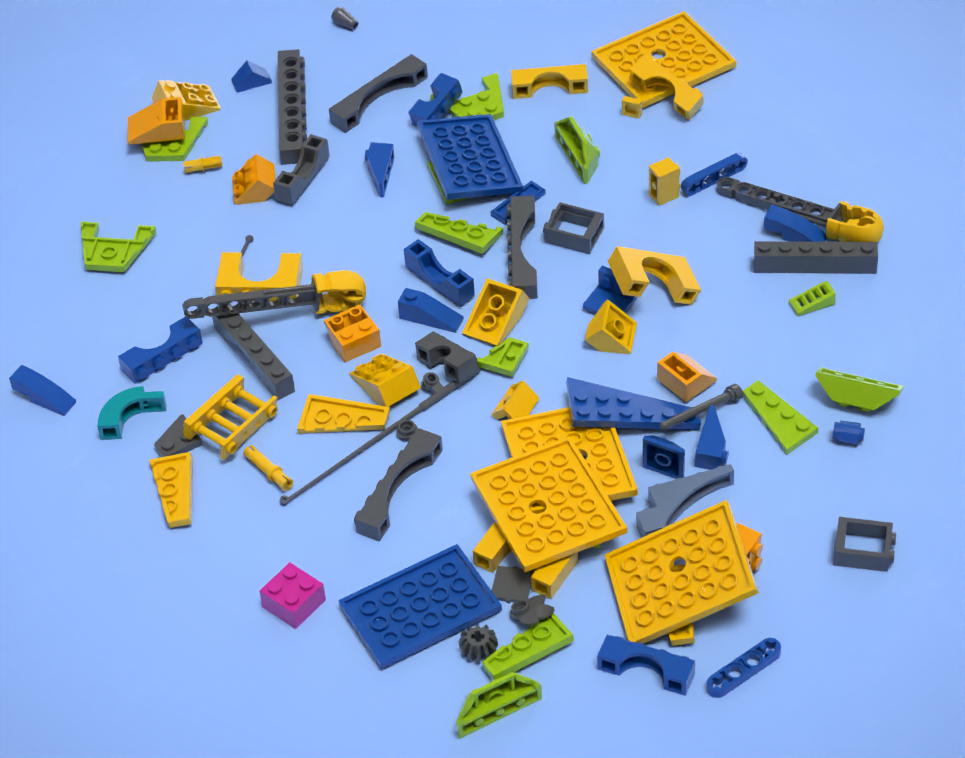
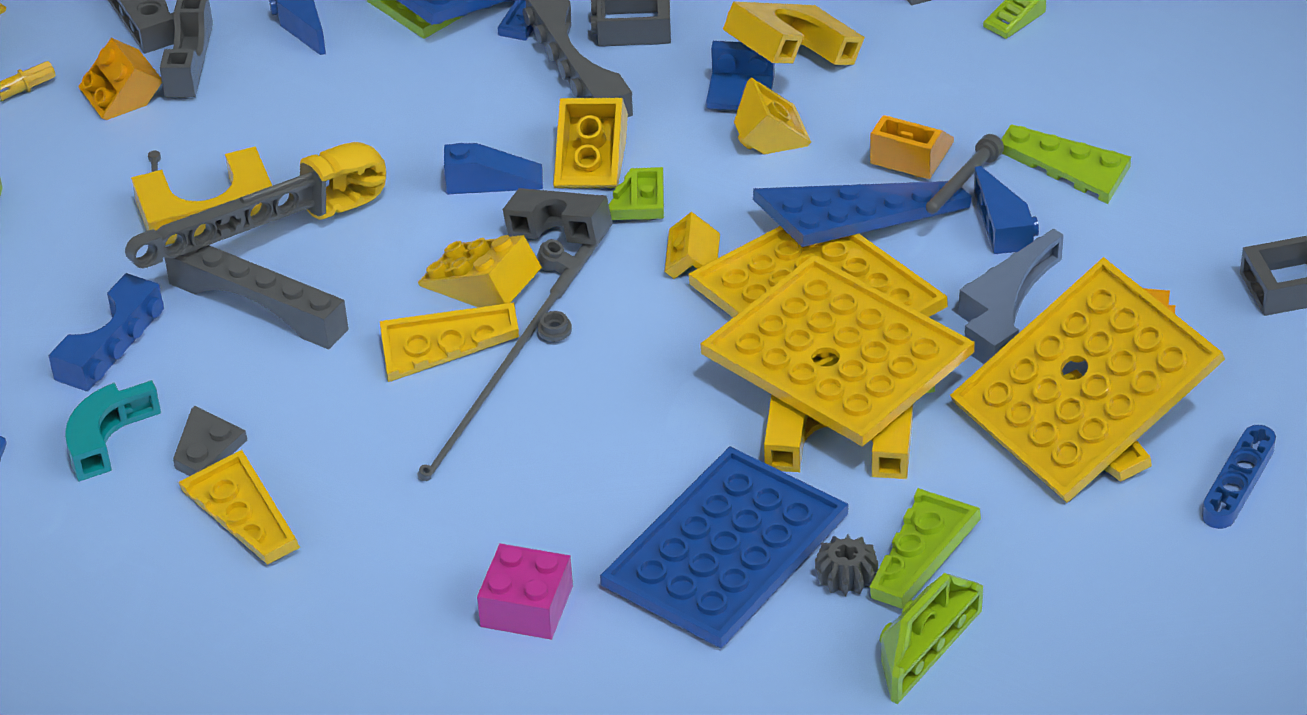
camera: 25 degrees left, 5 degrees down
yellow fence [183,374,278,460] -> none
yellow pin [243,445,294,491] -> none
light orange slope [324,305,381,362] -> none
dark grey arch [354,428,443,542] -> none
blue arch [404,239,475,306] -> none
lime wing [415,212,503,254] -> none
dark grey piece [492,566,534,604] -> none
dark grey plate [510,595,555,626] -> none
blue arch [597,634,695,696] -> none
blue slope [643,435,685,479] -> none
lime wedge [815,367,904,412] -> none
blue brick [832,420,865,445] -> none

